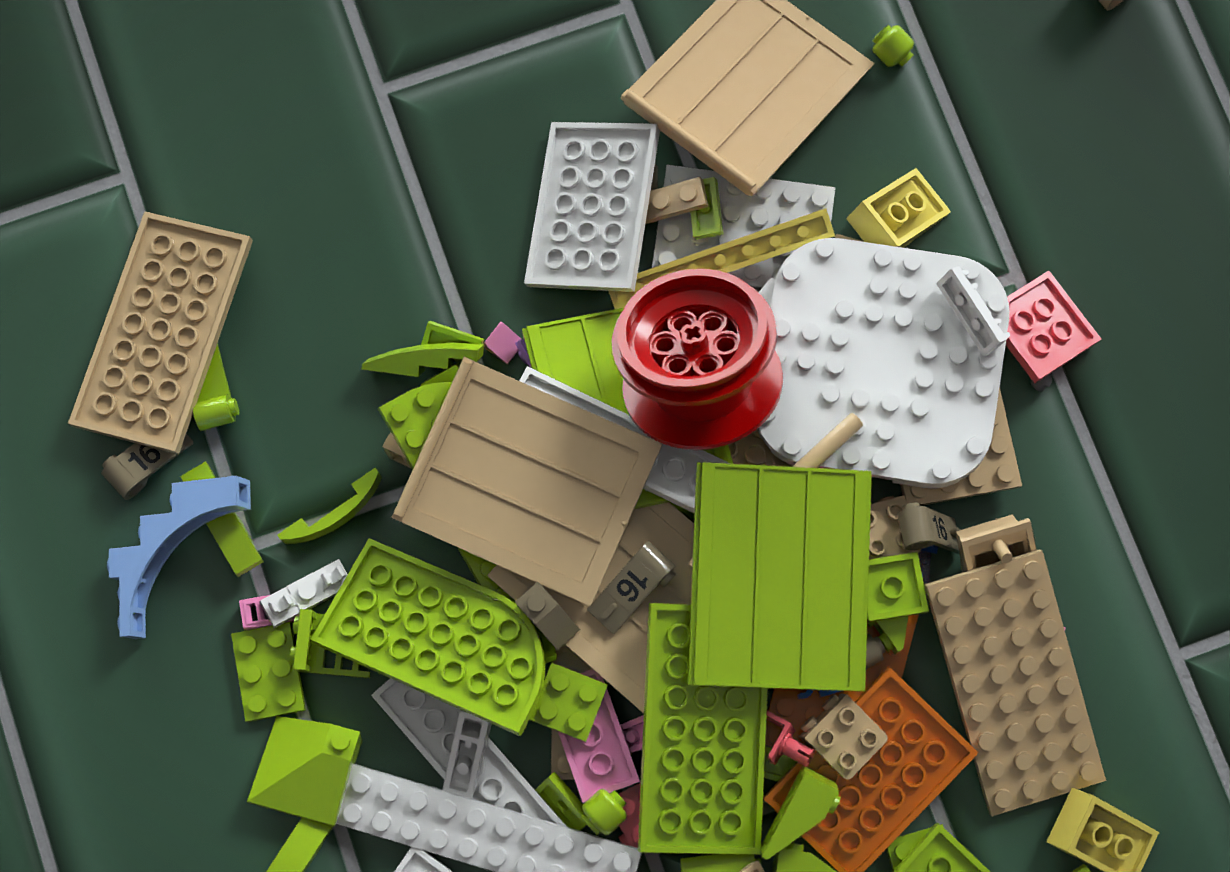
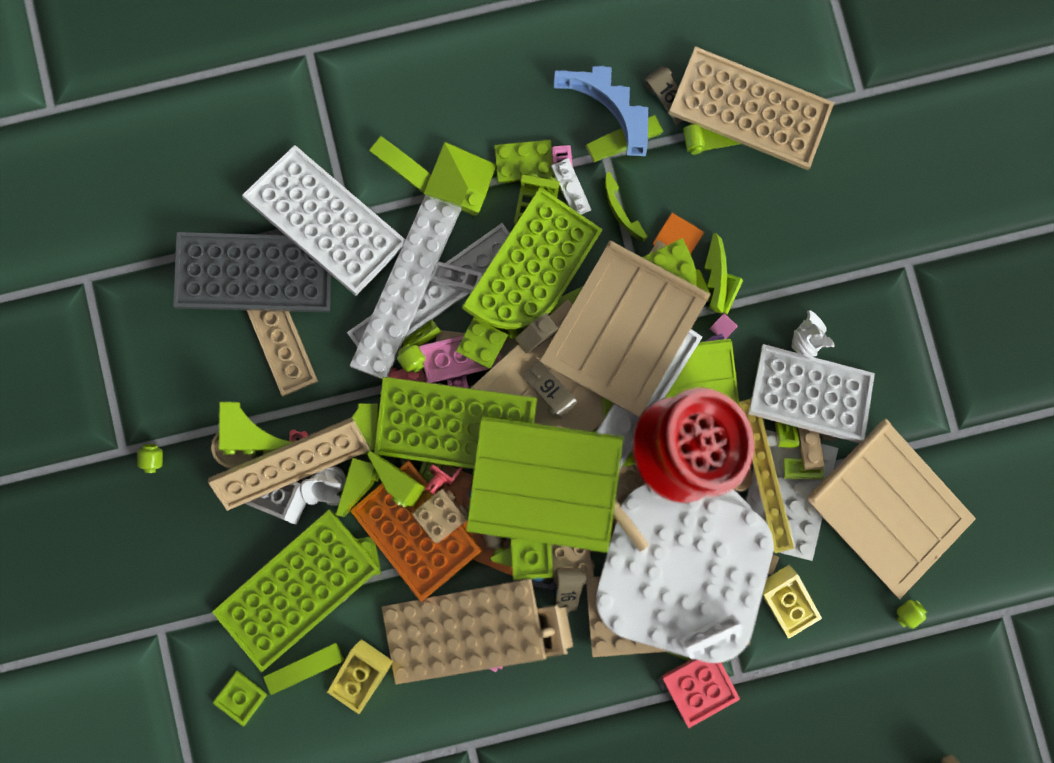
camera: 95 degrees right, 5 degrees up
none -> orange tile [652,213,704,254]
none -> lime plate [775,421,799,448]
none -> white helmet [791,310,835,358]

